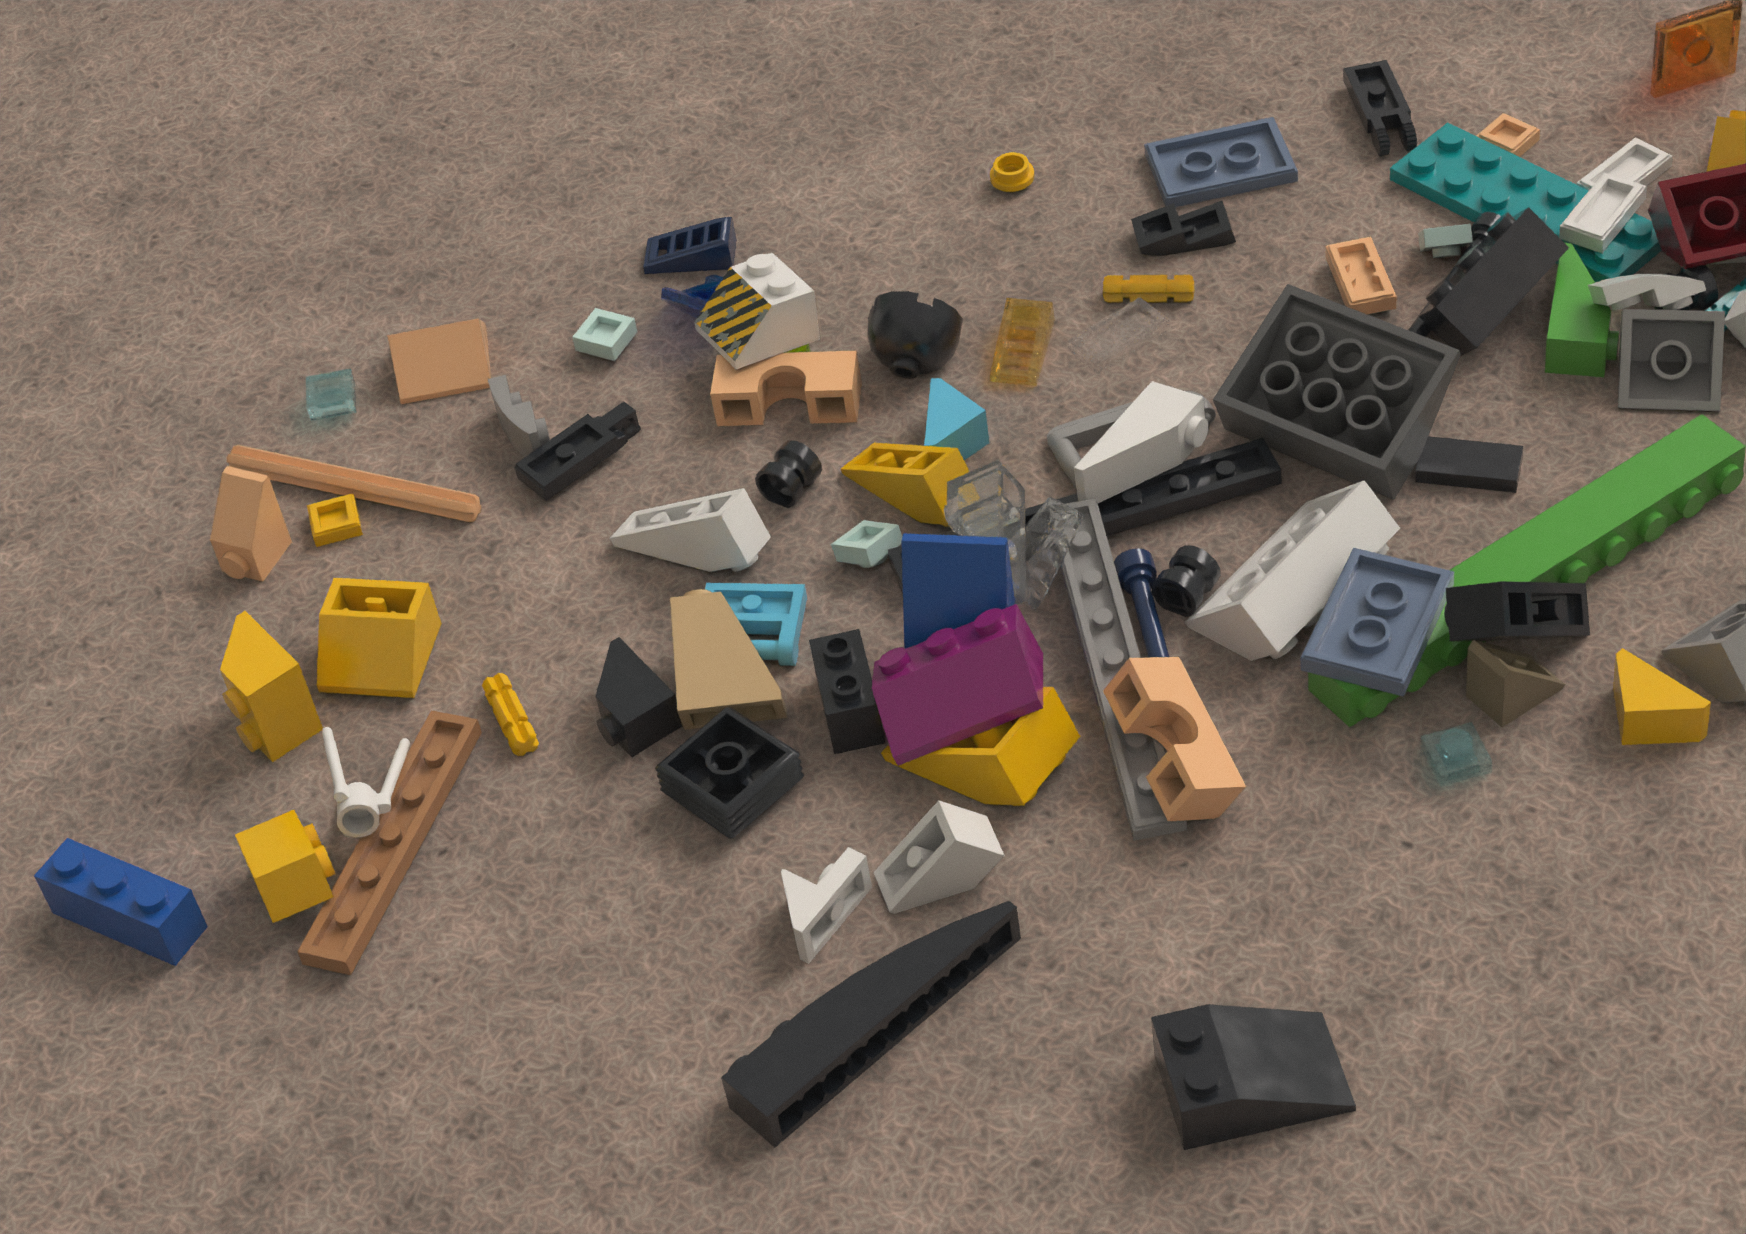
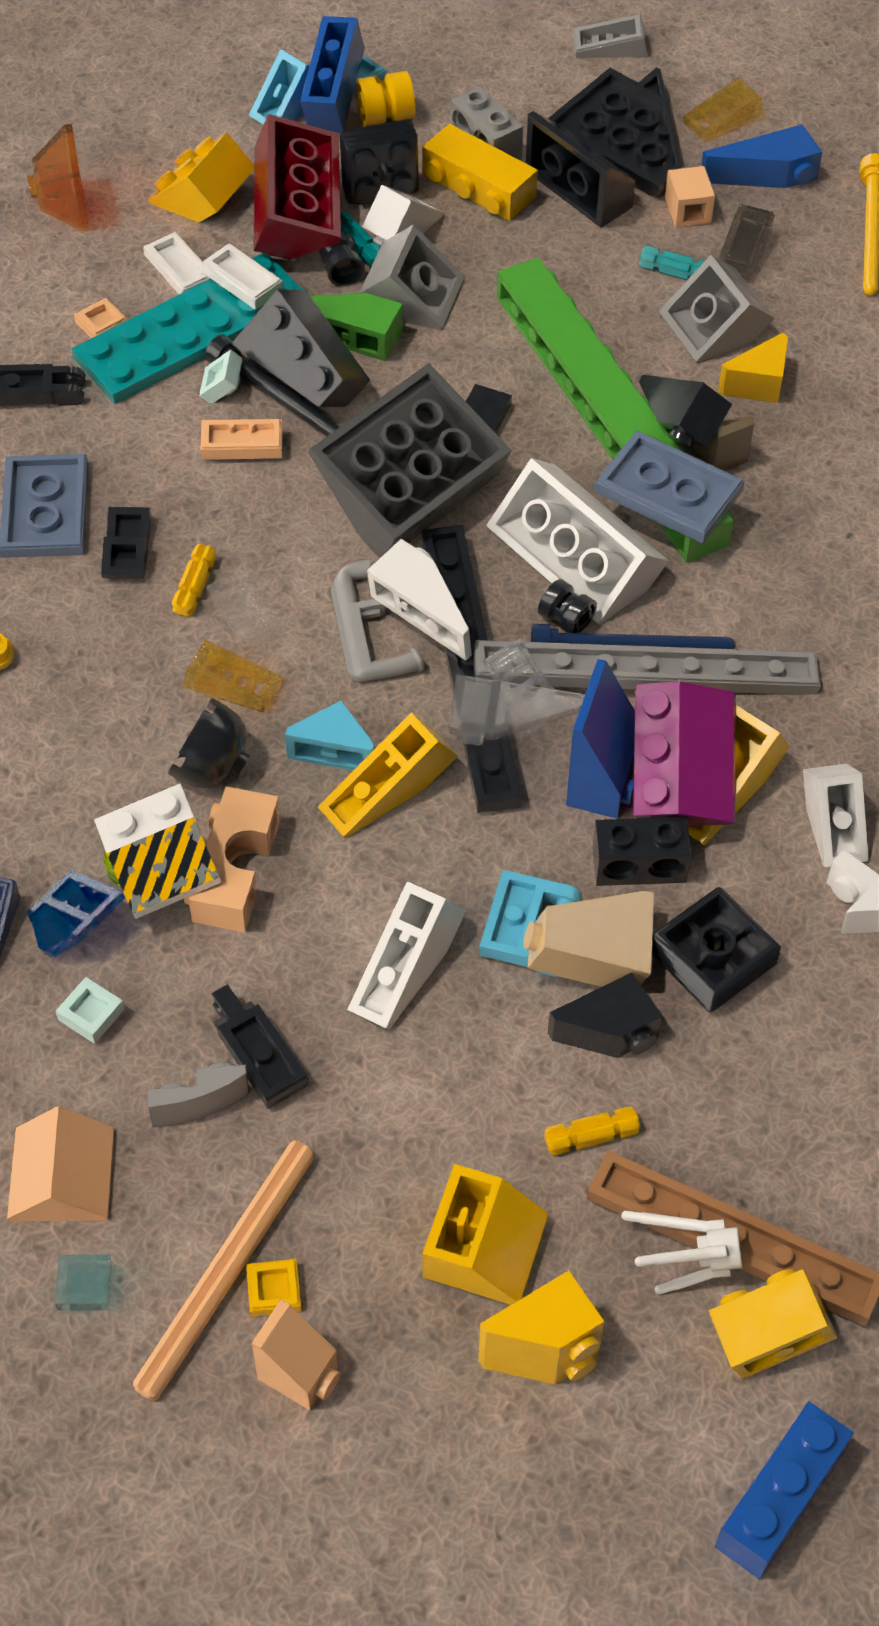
camera: 90 degrees left, 10 degrees up
black wheel [755,440,822,508] -> none
light aqua plate [831,520,902,568] -> none
light nougat arch [1103,657,1246,821] -> none
clear light blue plate [1421,722,1492,787] -> none
white slope [1588,274,1706,310] -> none

